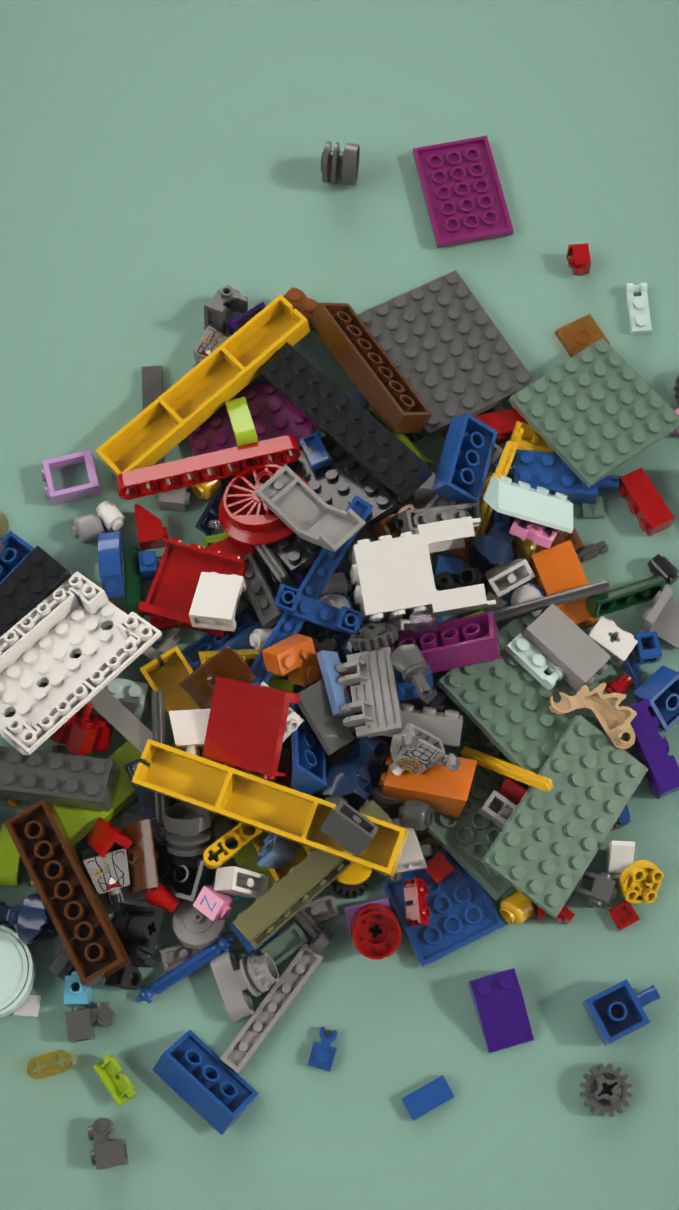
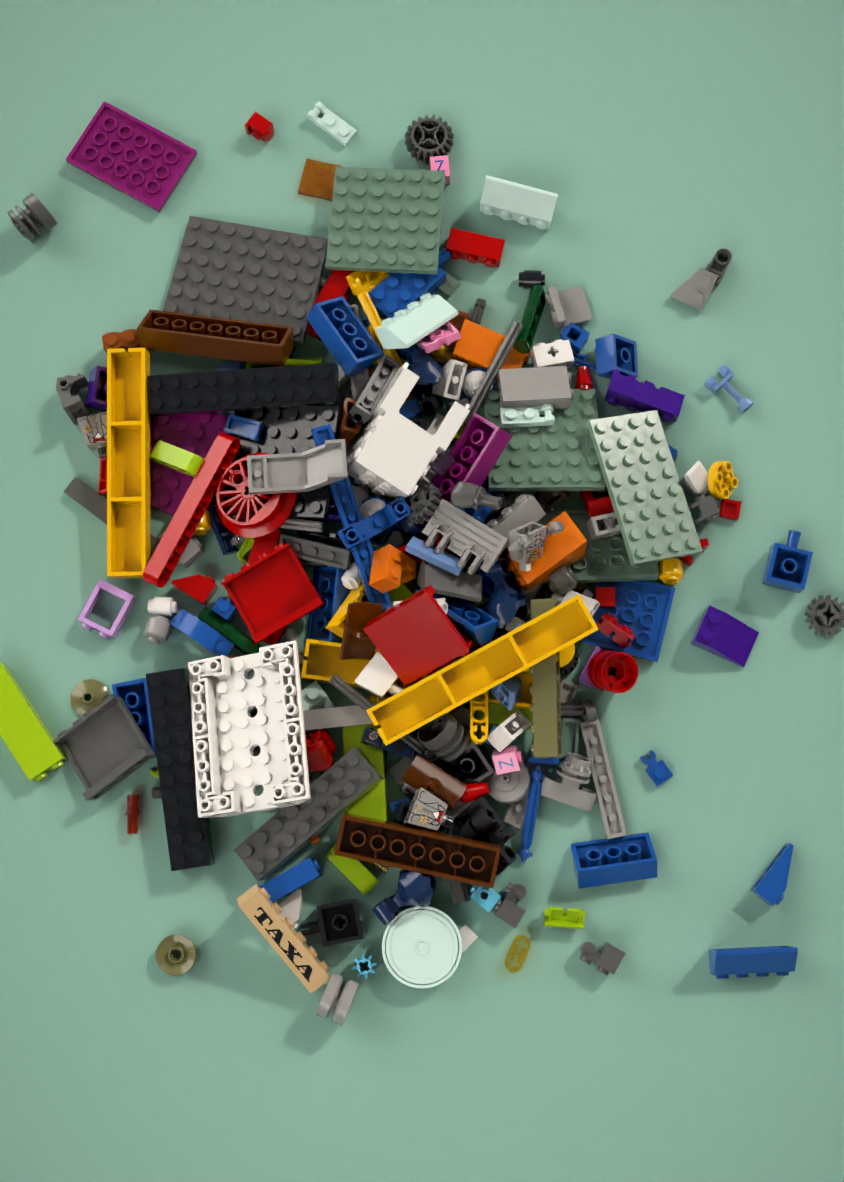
camera: 50 degrees left, 10 degrees up
red panel [85,817,133,858] -> none
white panel [189,572,246,632] -> none
dark grey brick [320,799,379,857] -> none
blue tile [402,1075,455,1121] -> none
yellow axle [460,746,554,792] -> none
tan animal [549,682,637,749] -> none

